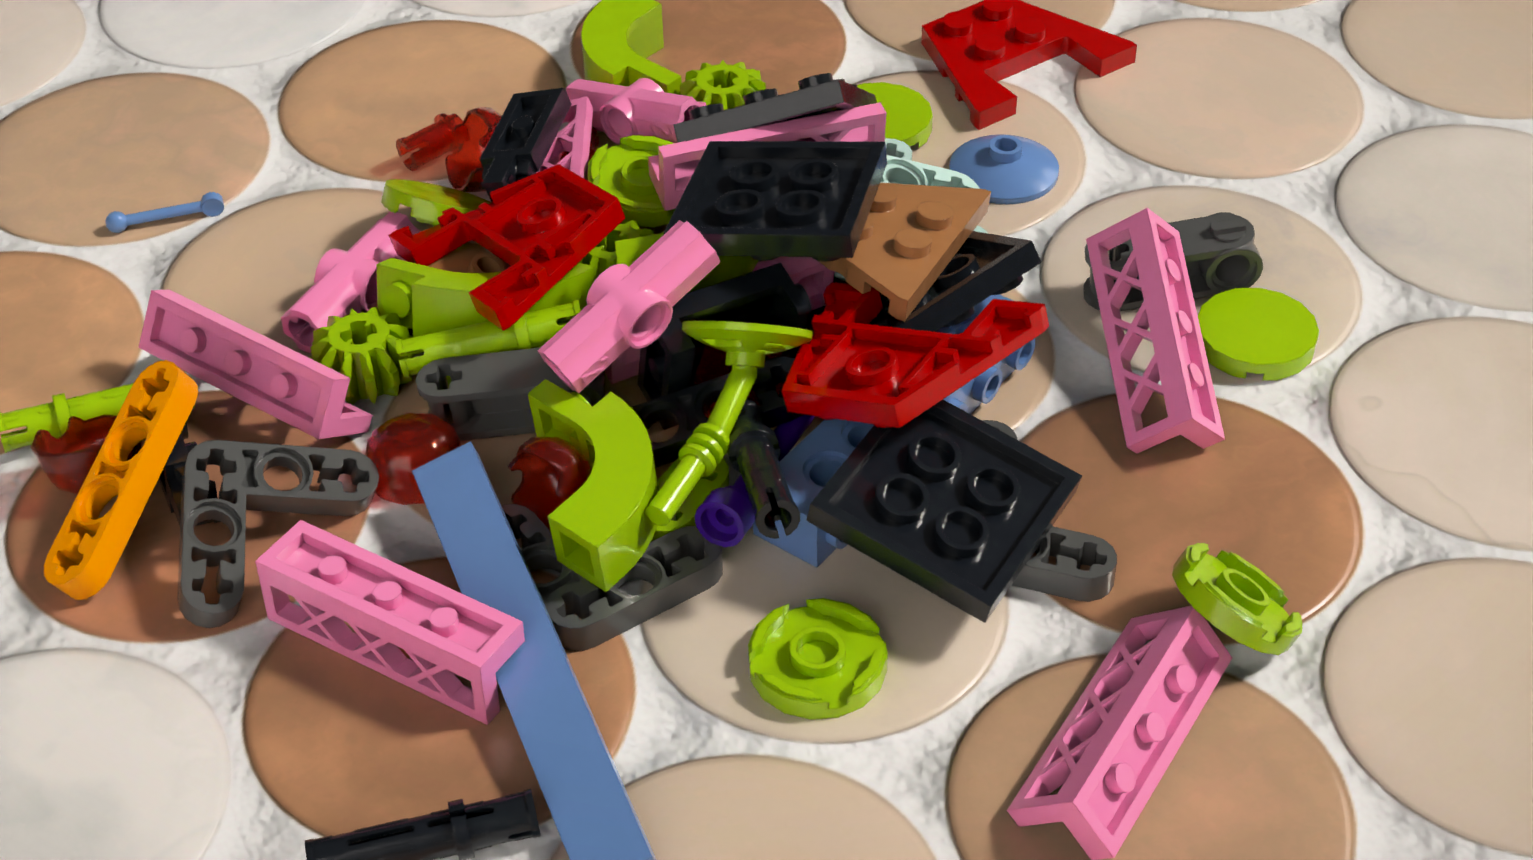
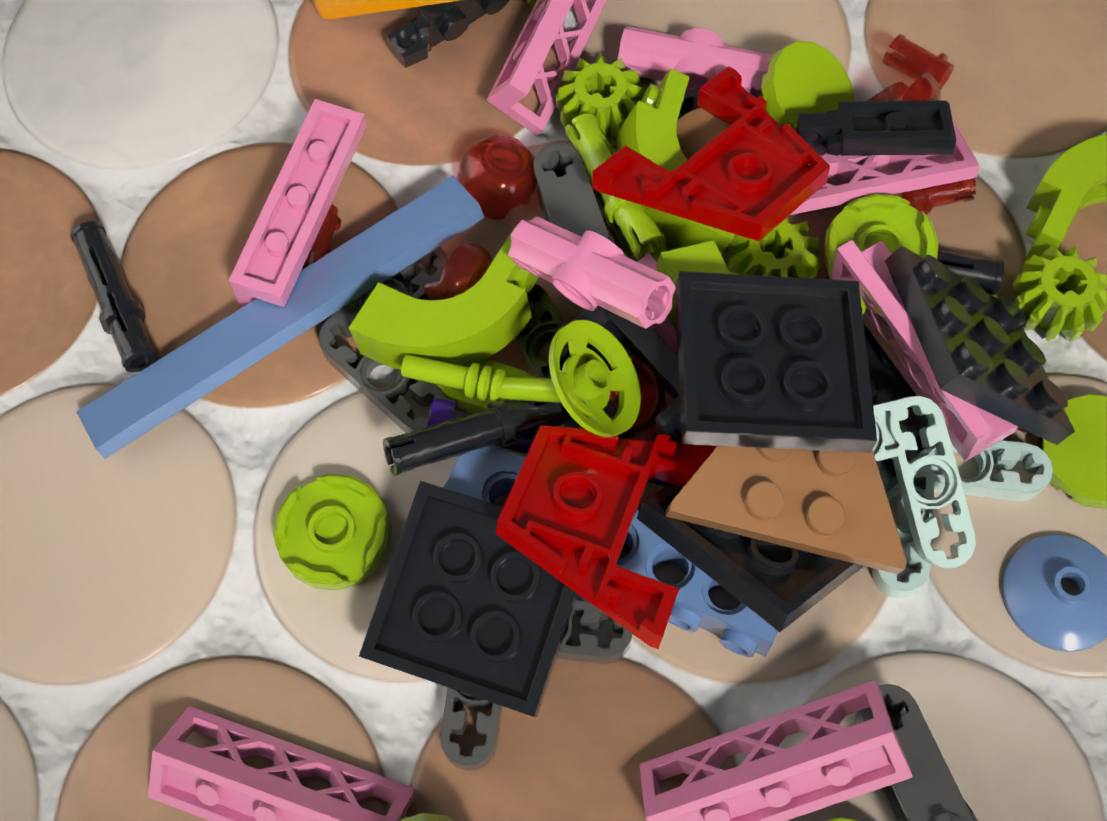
camera: 80 degrees right, 25 degrees up
dark grey beam [177,440,379,628] -> none
bright pink piece [566,78,706,145] -> none

